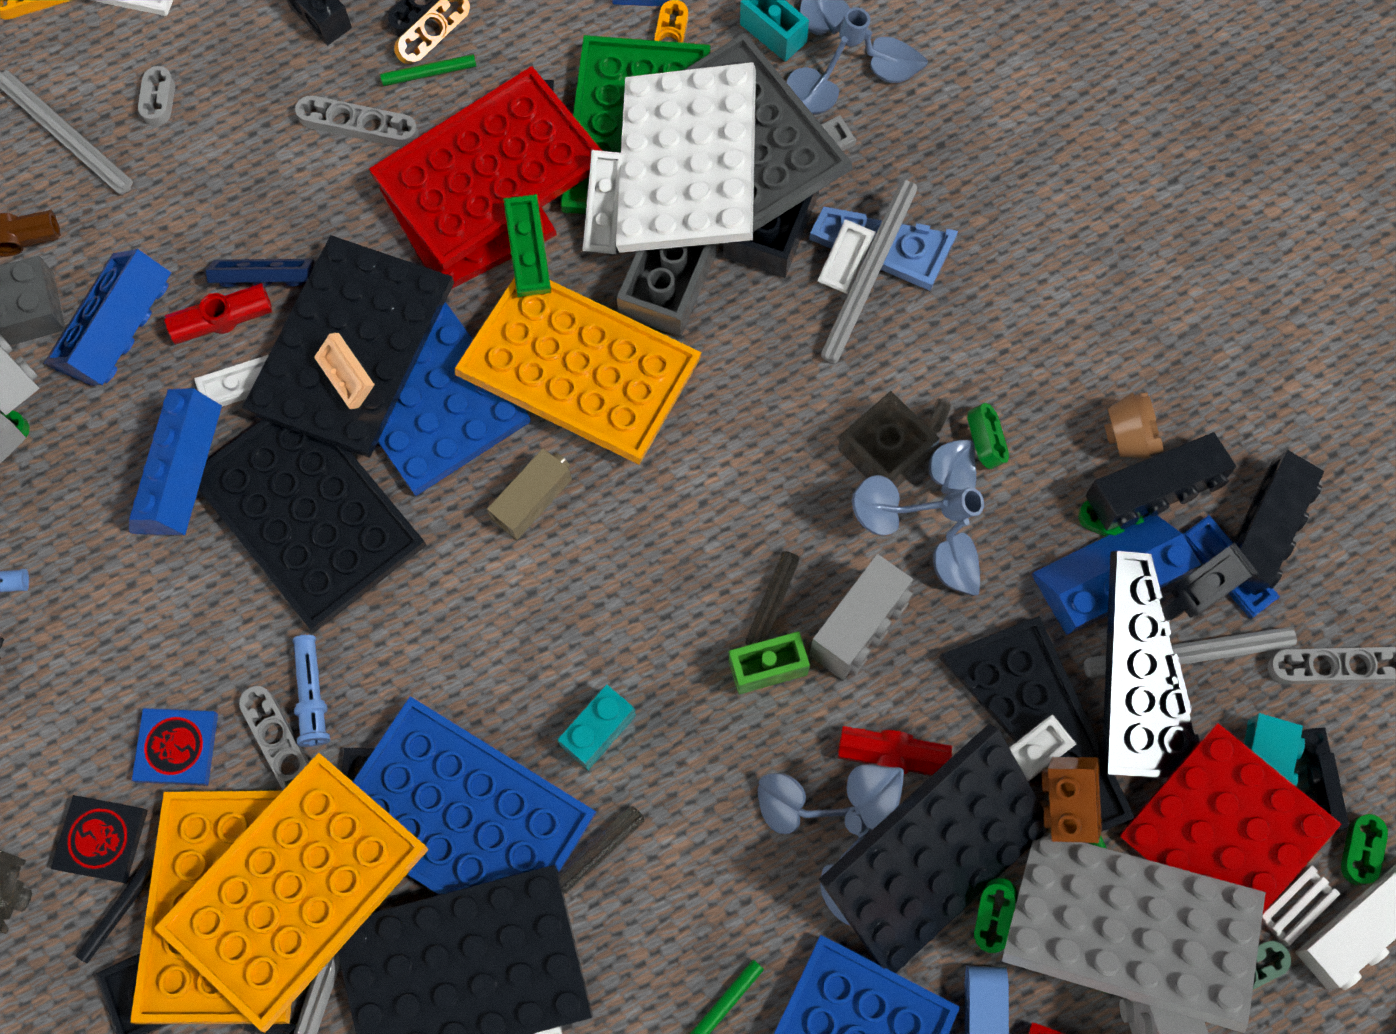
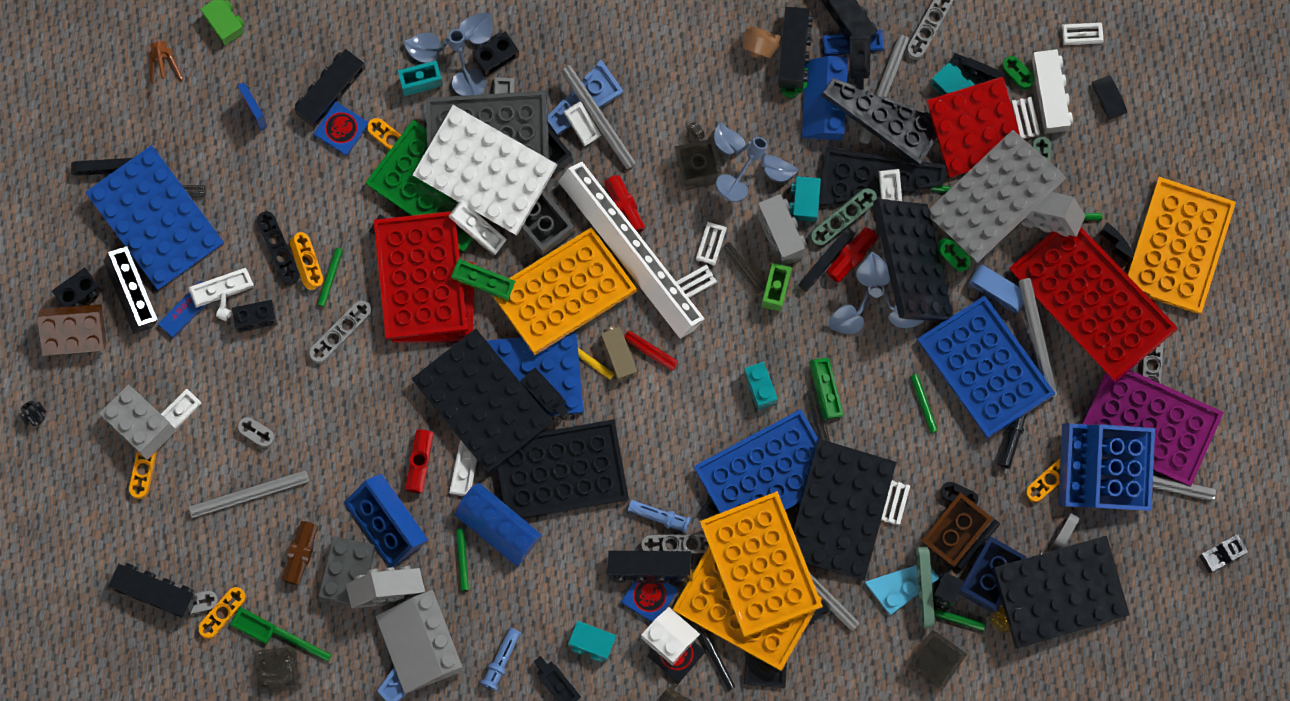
camera: 65 degrees left, 5 degrees up
dark blue plate [206,258,314,287] -> none
light nougat plate [314,333,375,409] -> none
green beam [967,403,1009,469] -> none
dark orange brick [1042,757,1102,843] -> none
none -> green bar [456,529,469,591]
none -> black brick [472,31,519,77]
none -> black hinge [520,368,569,419]
none -> white brick [558,162,705,339]
none -> teal brick [568,620,617,663]
none -> yellow bar [578,348,615,380]
none -> red piece [604,175,645,233]
none -> black brick [607,551,694,583]
none -> red axle [624,331,678,371]
none -> white slope [641,607,700,666]
none -> white tile [676,265,717,298]
none -> white tile [696,222,727,266]
none -> teal brick [789,176,821,222]
none -> black beam [798,227,856,292]
none -> green tile [809,358,844,420]
none -> sand green beam [810,188,877,245]

